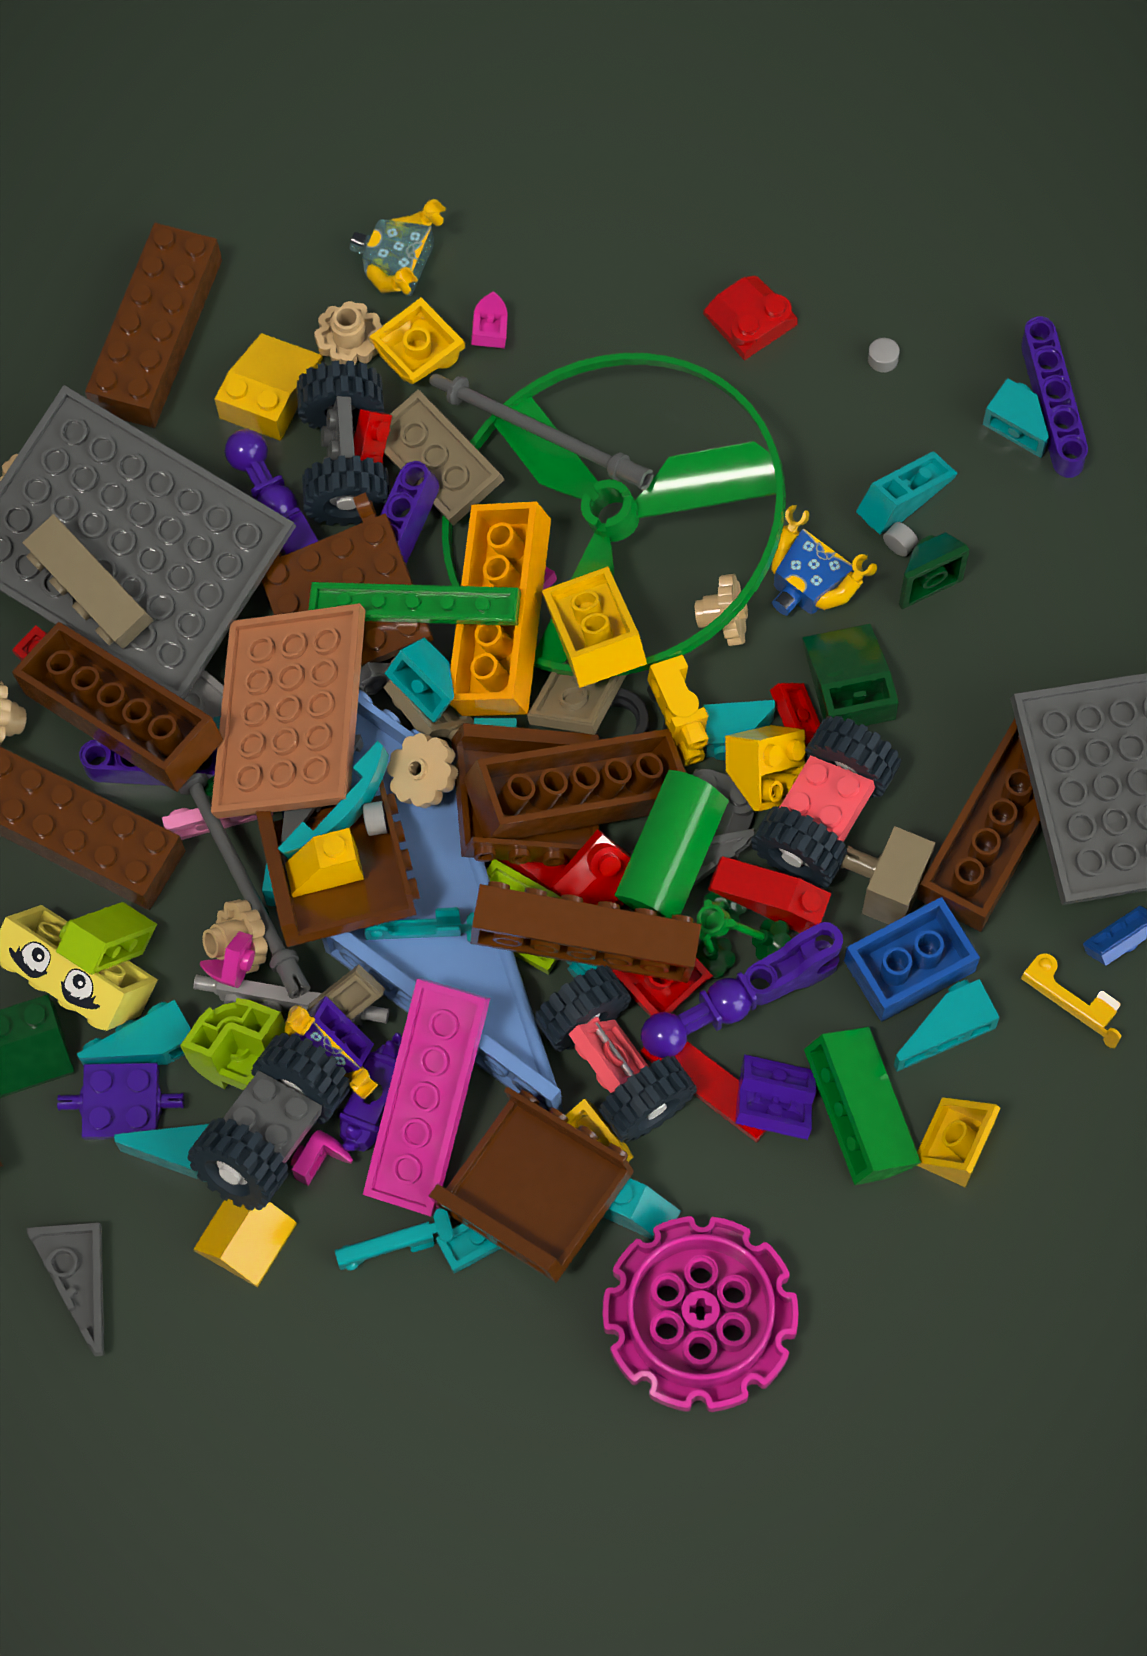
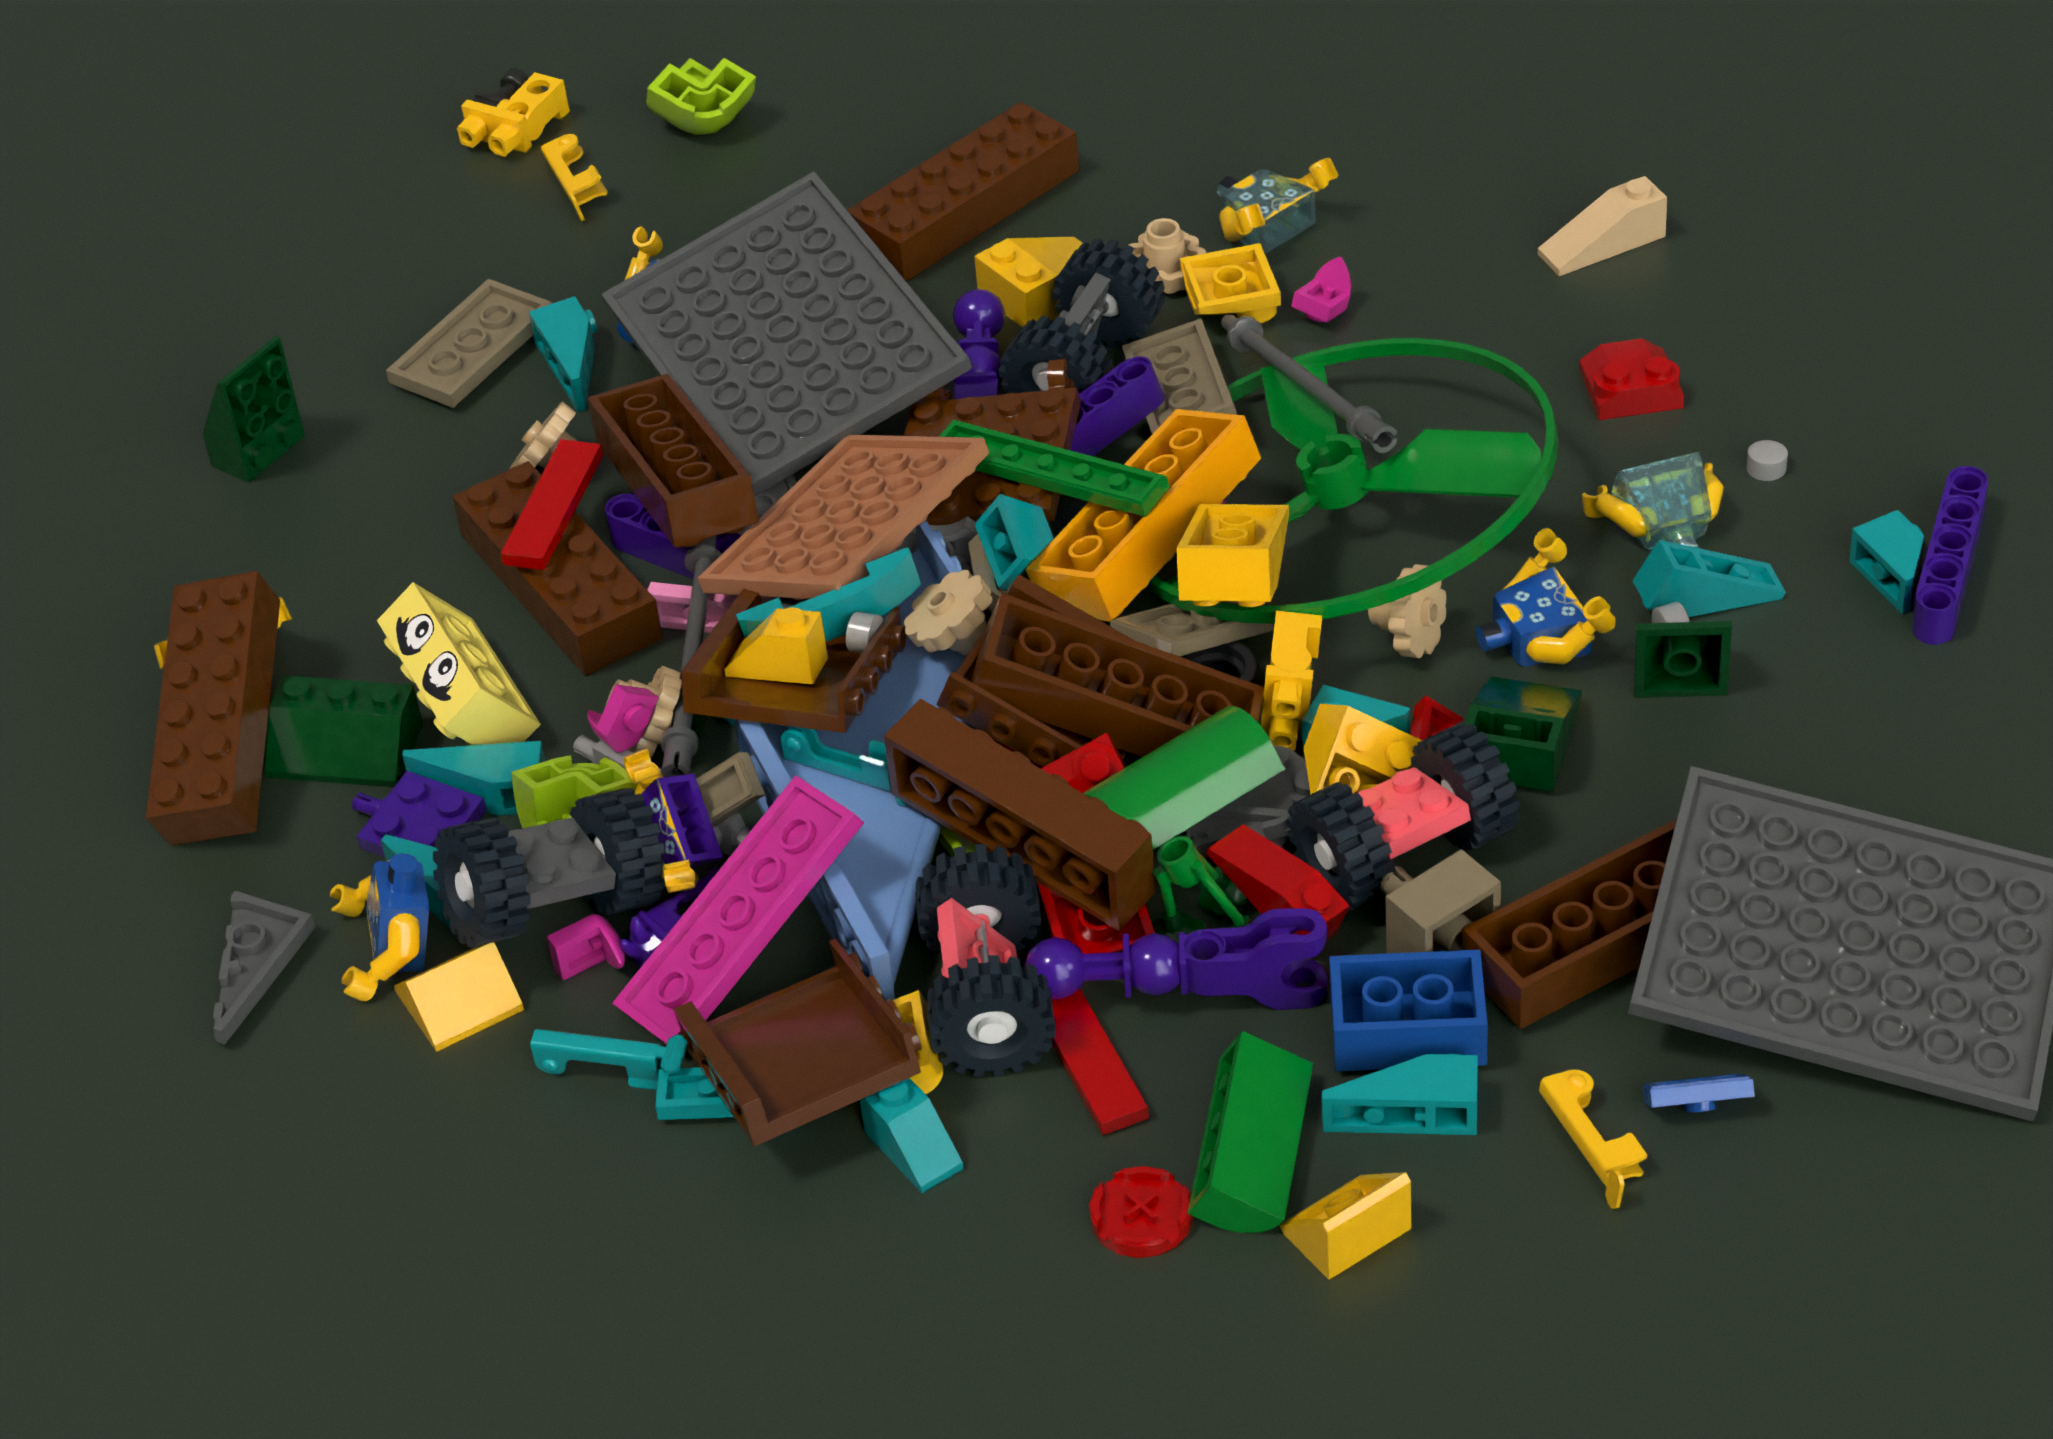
camera: 30 degrees right, 25 degrees down
dark tan brick [22,514,154,649] -> none
lime brick [56,902,157,975] -> none
red plate [354,409,392,464] -> none
dark pink piece [603,1216,798,1412] -> none
dark purple slope [735,1055,816,1140] -> none
none -> torso [330,853,429,1001]
none -> red tile [501,439,603,570]
none -> red tile [1089,1166,1193,1258]
none -> tan slope [1538,176,1667,276]
none -> clear light blue torso [1582,452,1724,549]

